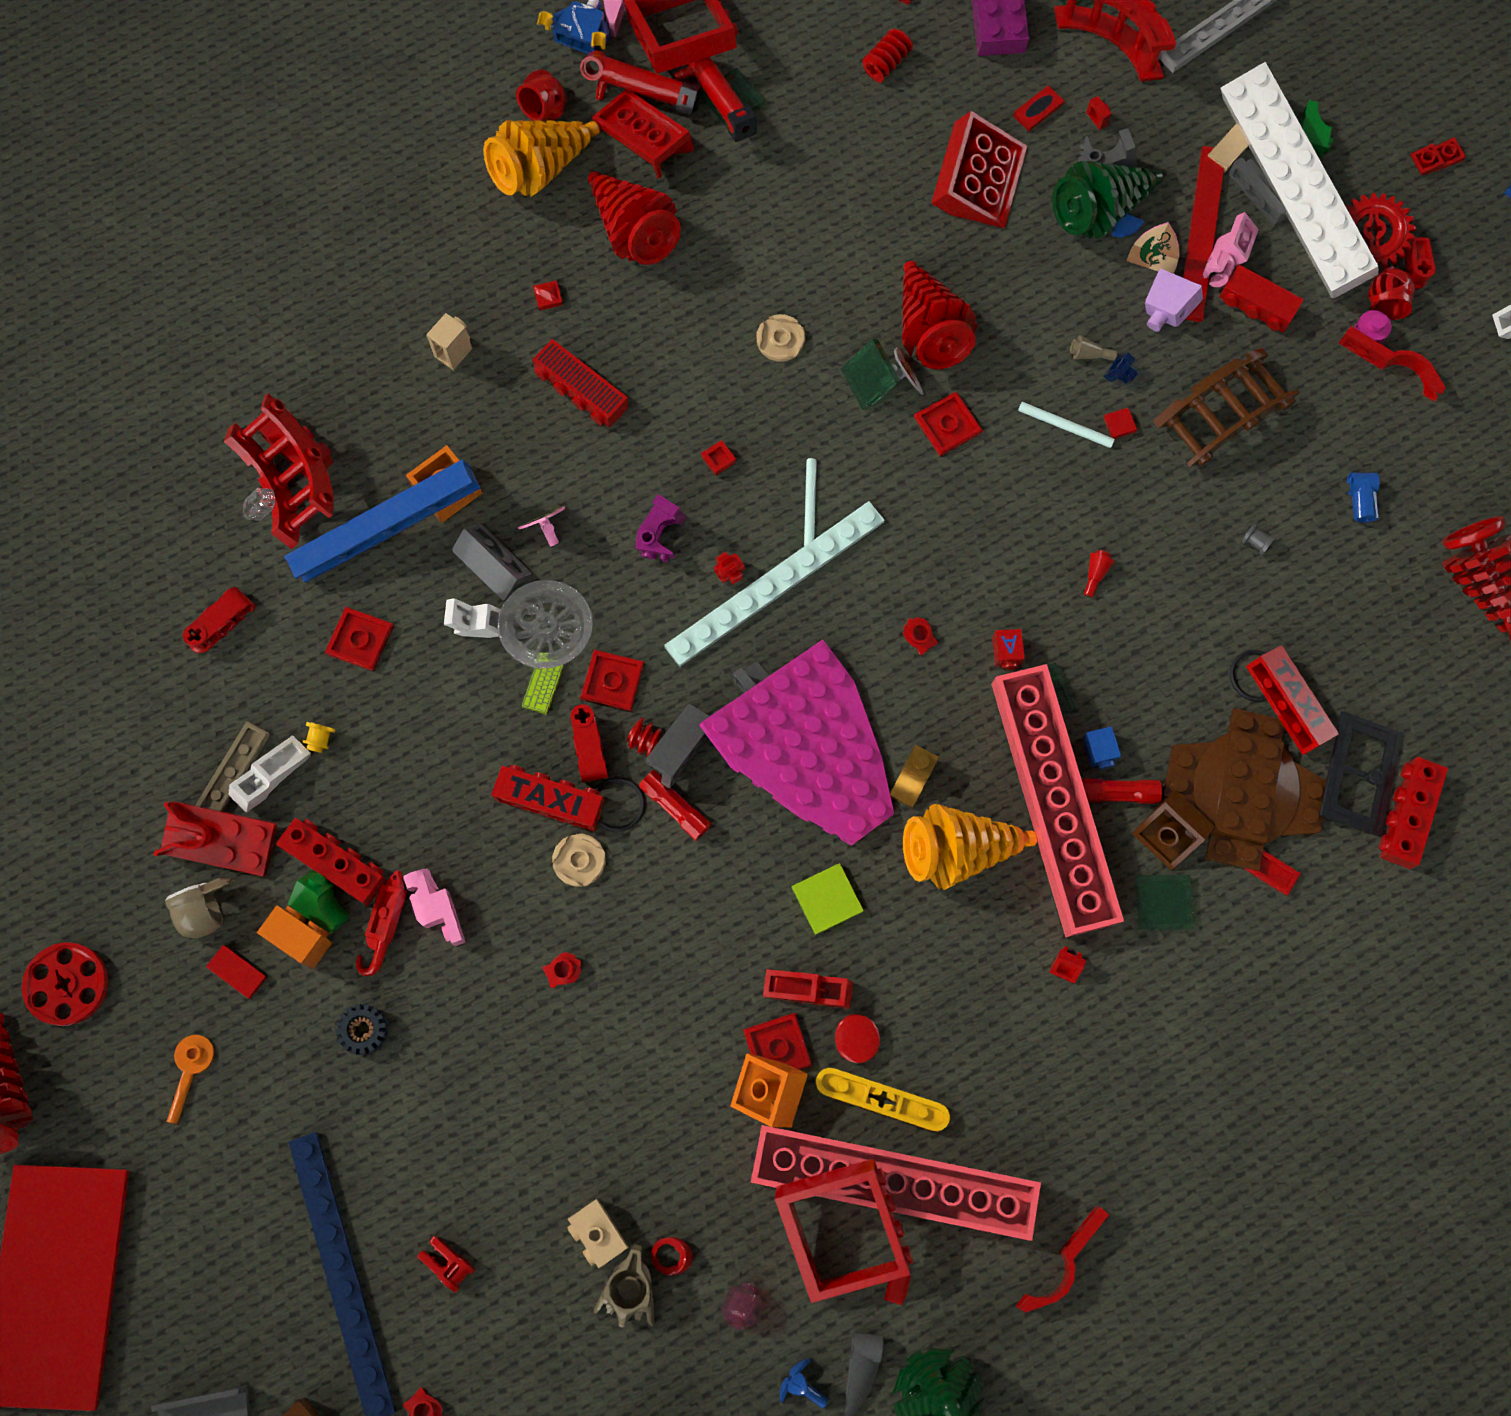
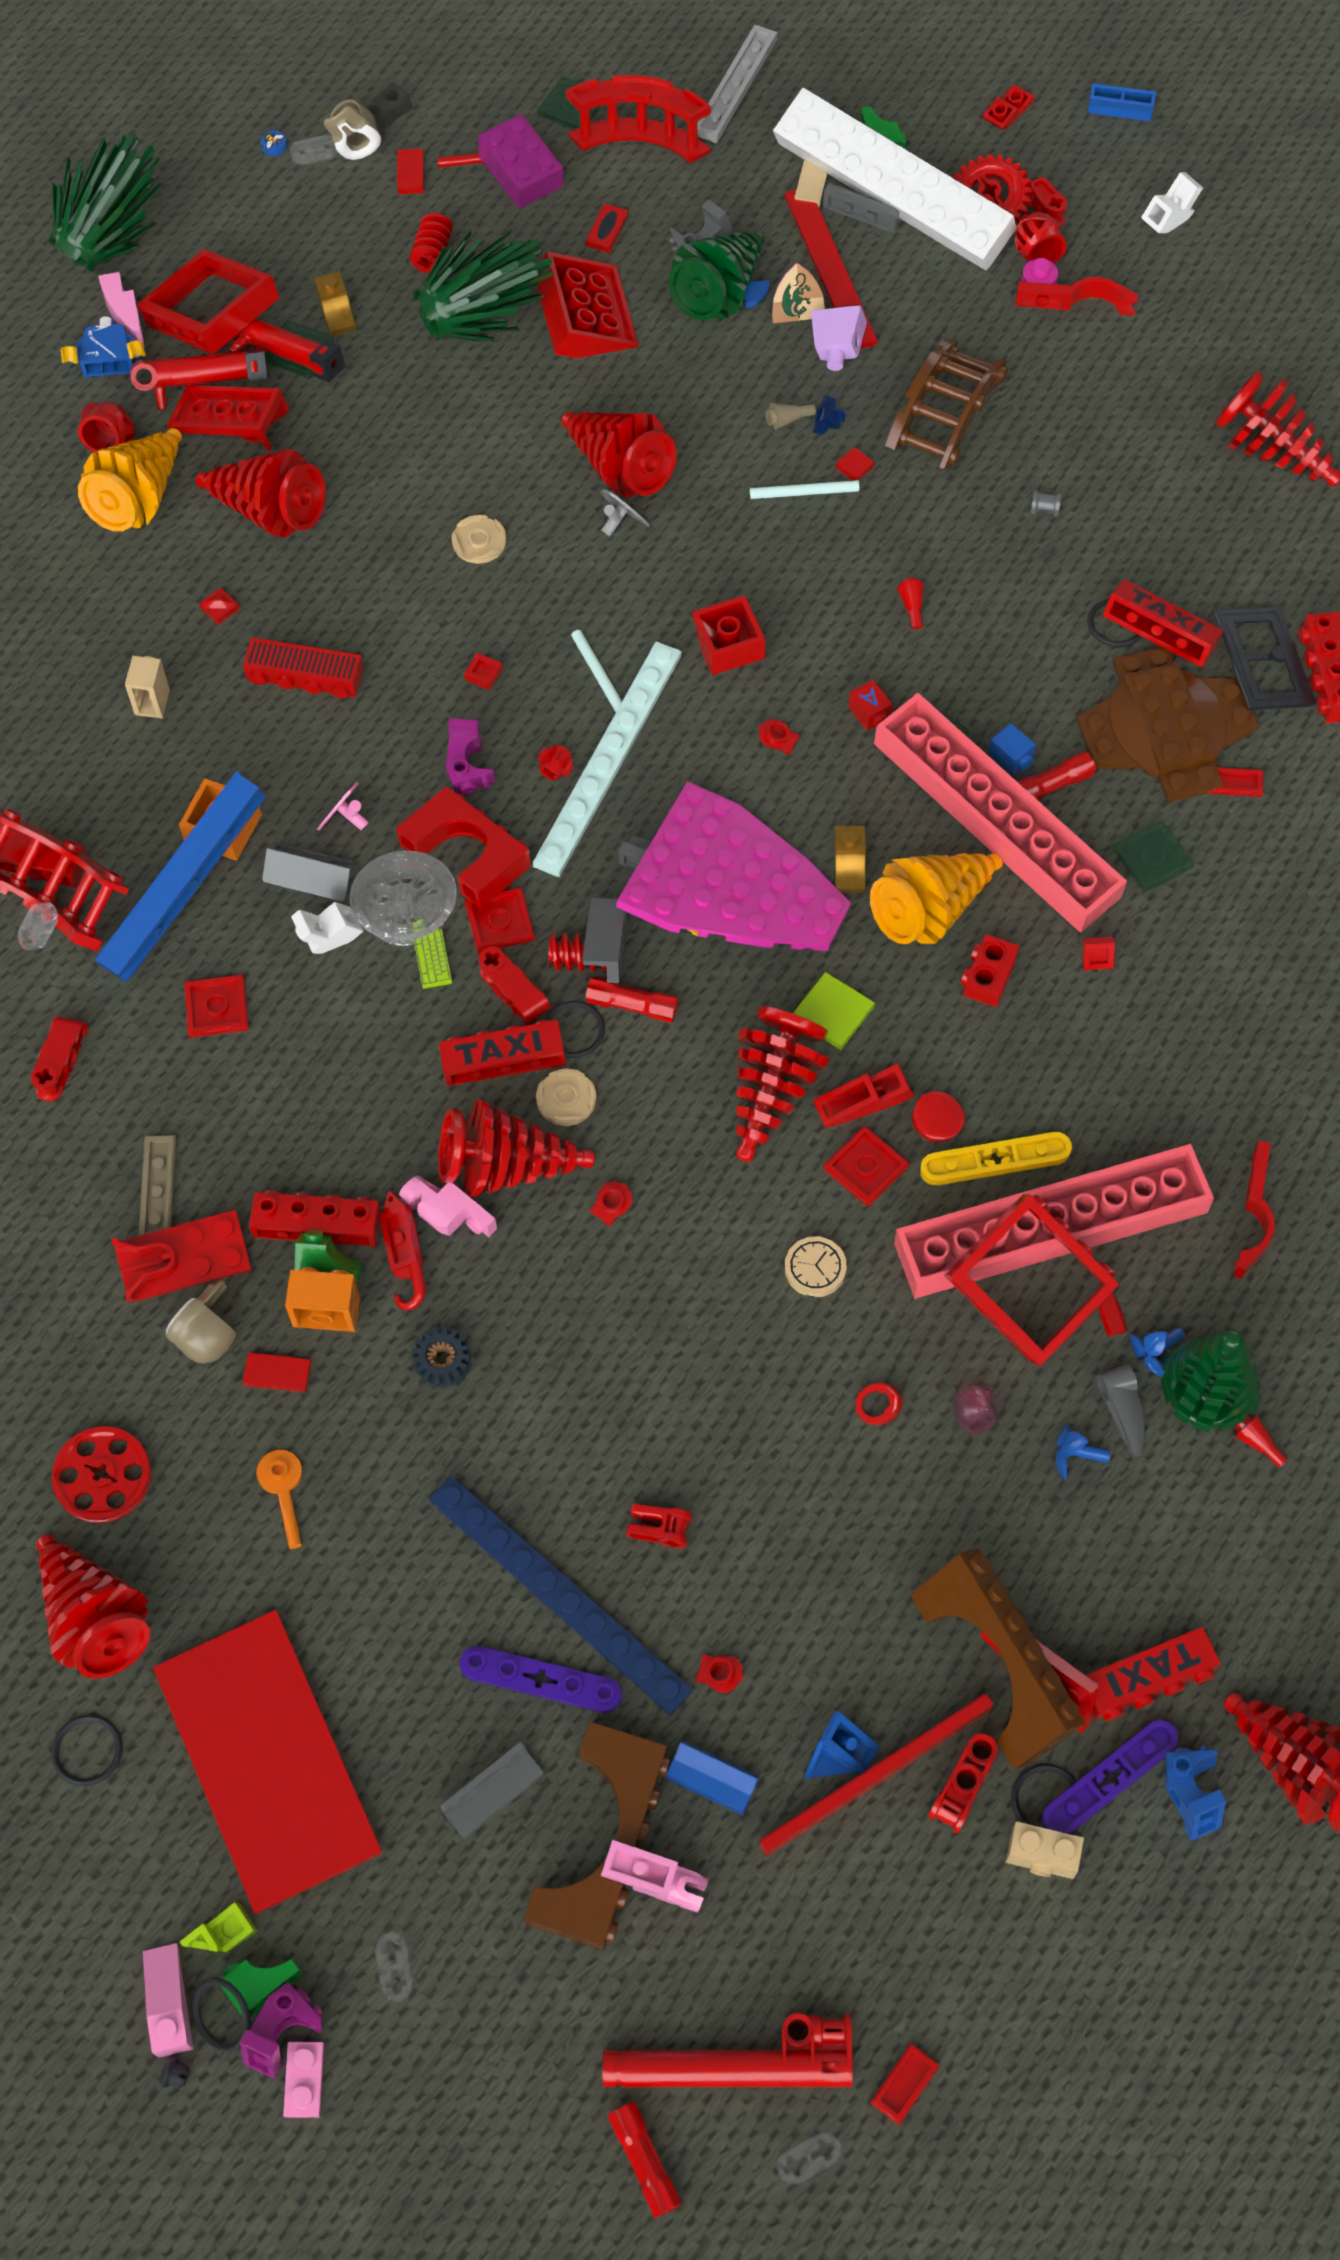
camera: 25 degrees left, 10 degrees down
white slope [228,736,311,813] -> none
yellow brick [302,722,336,753] -> none
tan brick [567,1199,629,1268] -> none
dark tan piece [593,1244,654,1327] -> none
orange slope [730,1053,808,1127] -> none
clear green tile [841,339,900,410] -> none
red tile [914,392,983,456] -> none
red plate [1086,96,1112,130] -> none
reddish brown slope [1132,789,1215,870] -> none
bright pink plate [1203,212,1259,287] -> none
red brick [1219,264,1304,333] -> none
blue piece [1347,472,1380,522] -> none
none -> pearl gold arch [314,271,357,337]
none -> red arch [396,786,531,909]
none -> dark green plant [412,229,553,342]
none -> red plant [438,1099,595,1197]
none -> dark purple piece [459,1646,622,1713]
none -> red slope [692,595,765,675]
none -> red plant [736,1006,830,1162]
none -> tan tile [785,1236,847,1297]
none -> red brick [960,934,1019,1007]
none -> blue plant [1130,1327,1185,1377]

